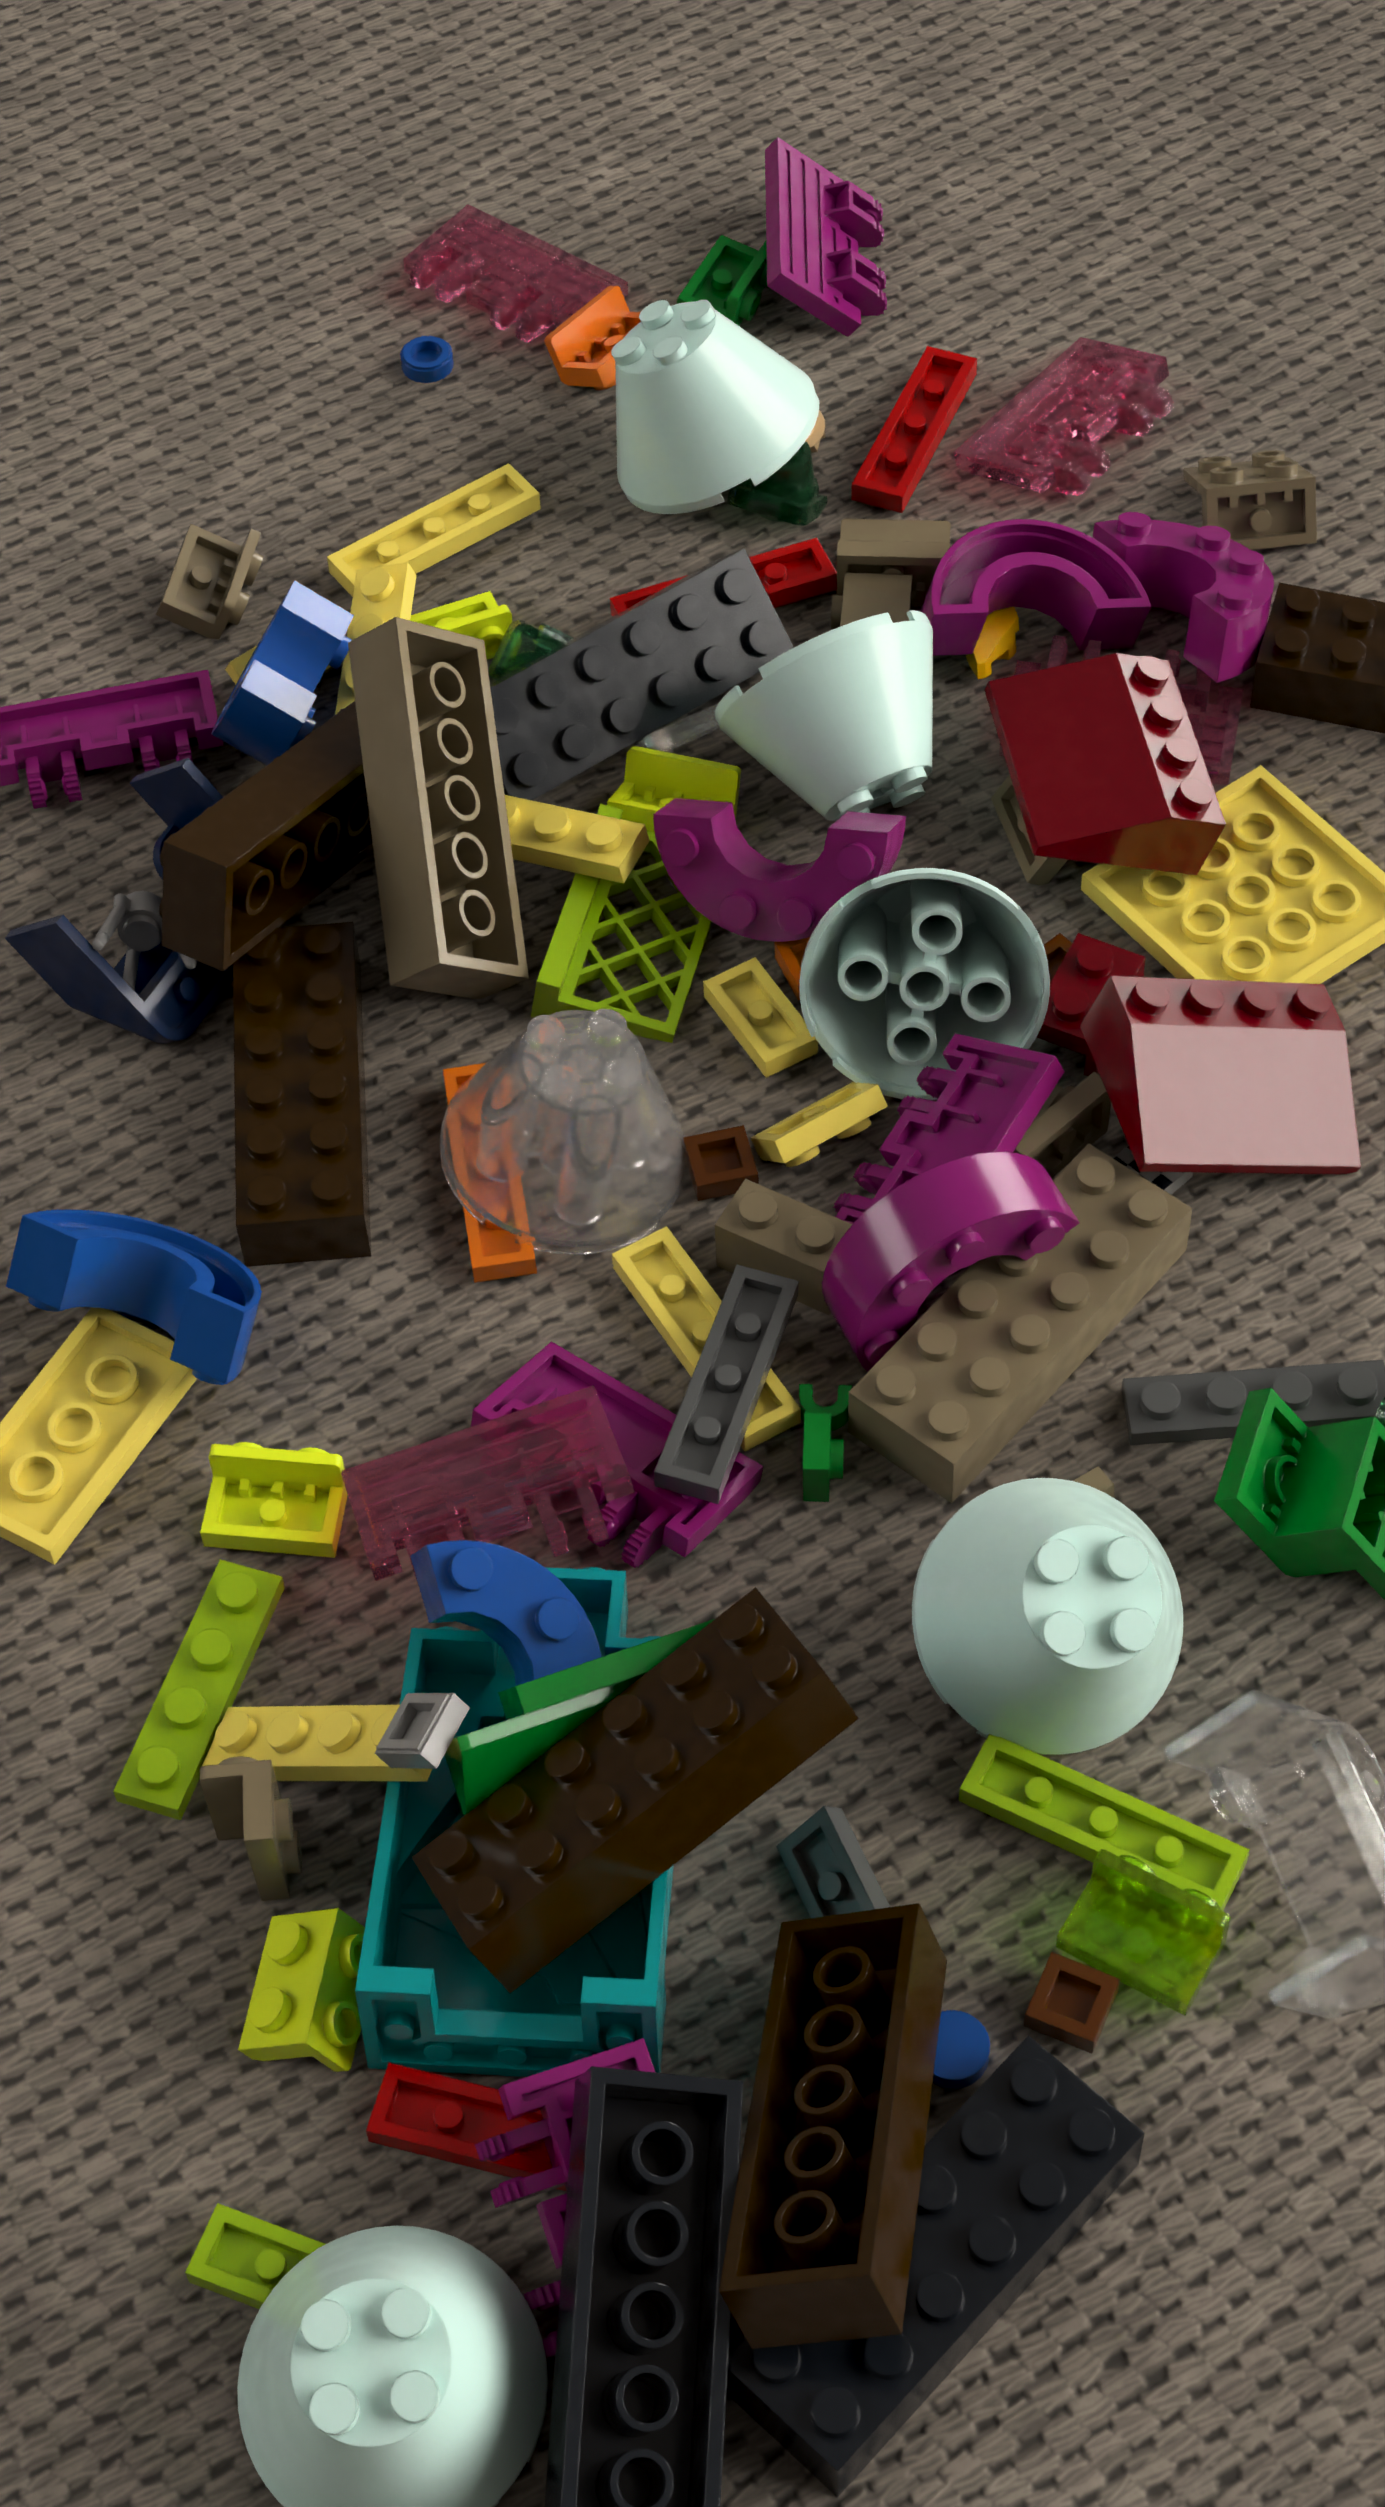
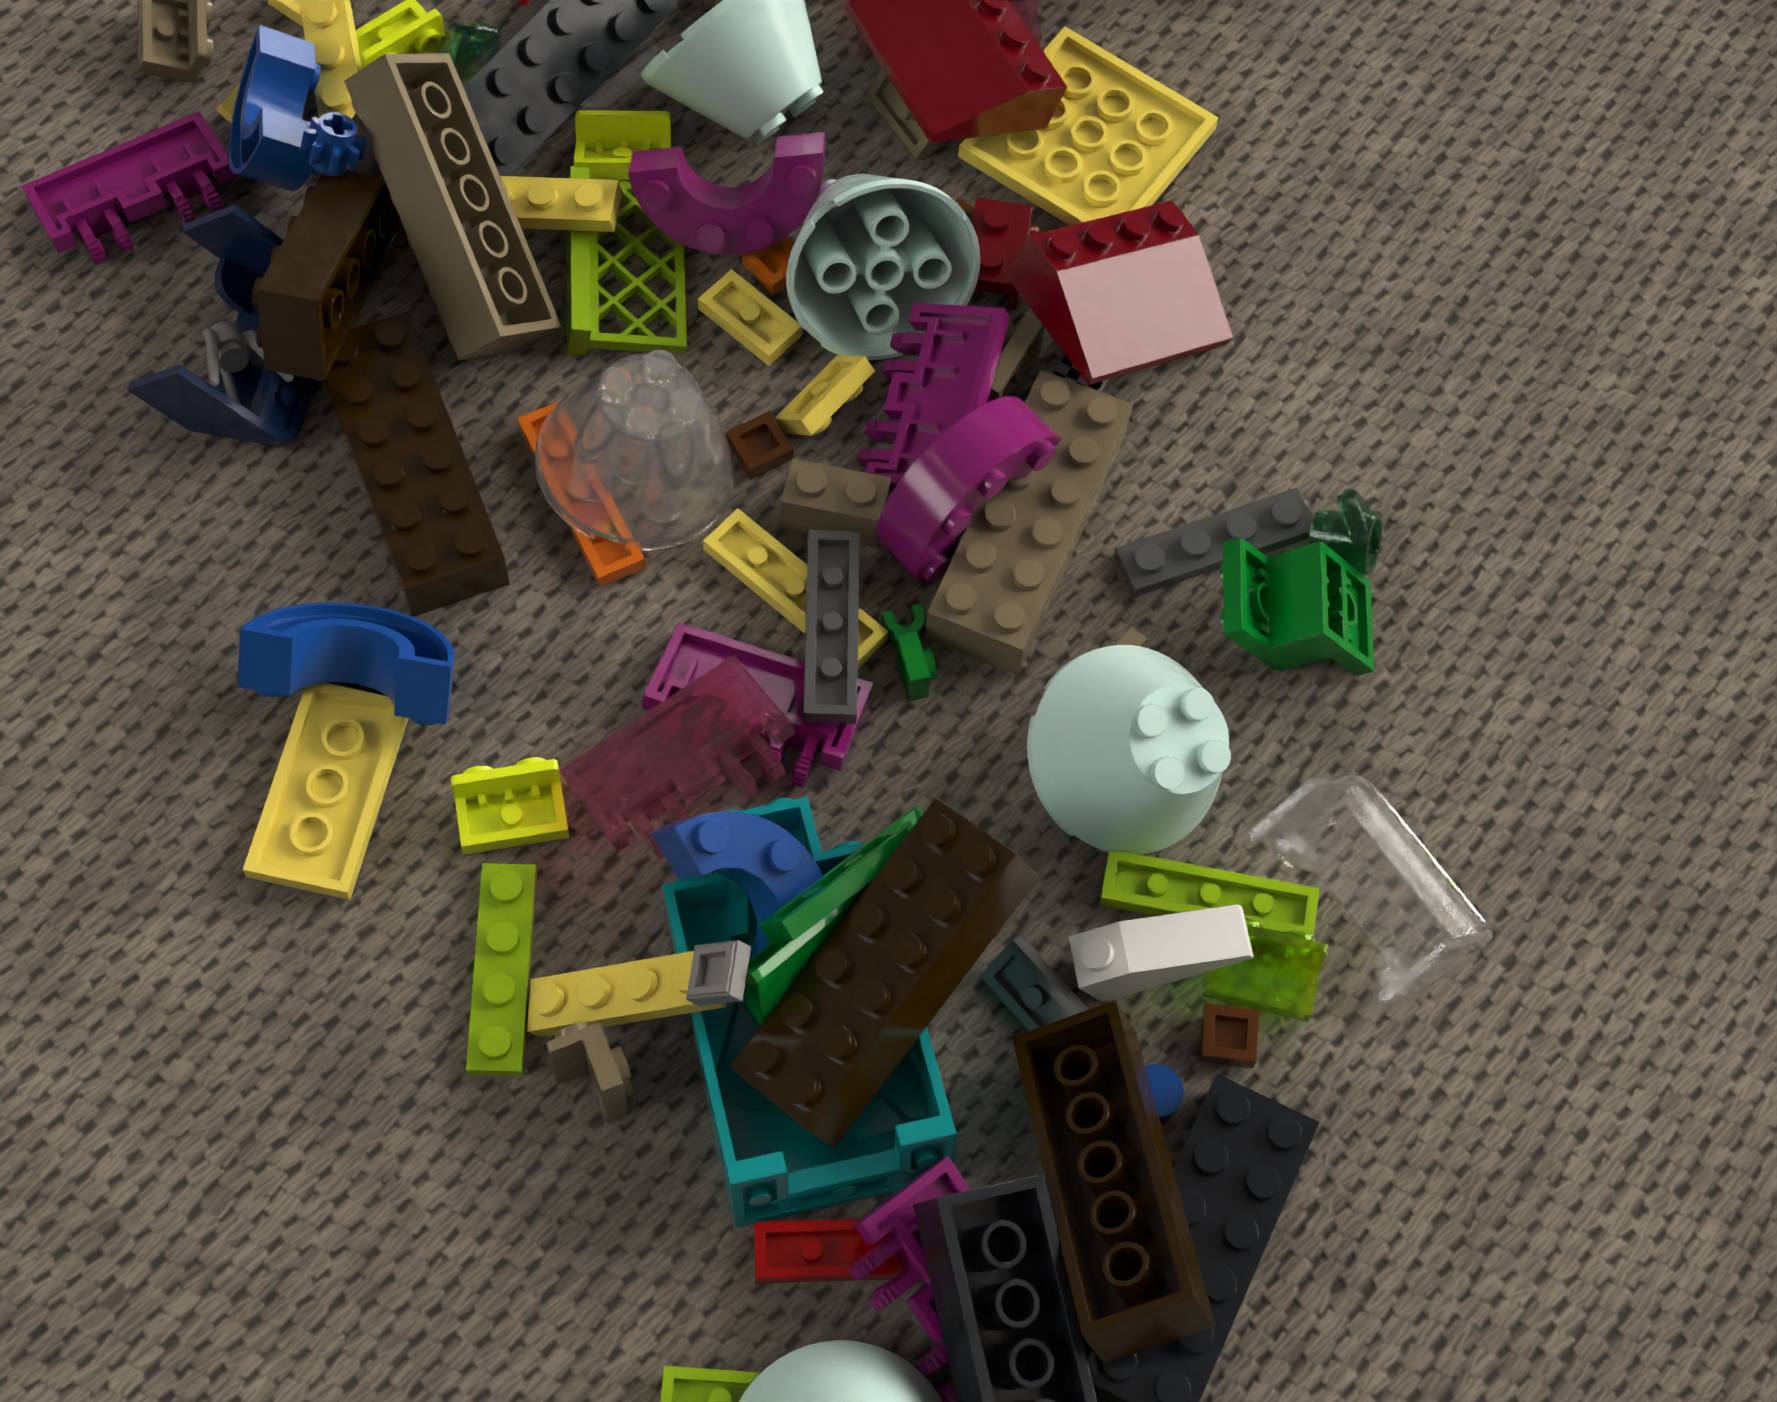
camera: 25 degrees left, 10 degrees up
neon yellow bracket [238,1908,365,2072] -> none
none -> blue gear [300,112,367,176]
none -> white slope [1069,904,1254,1002]

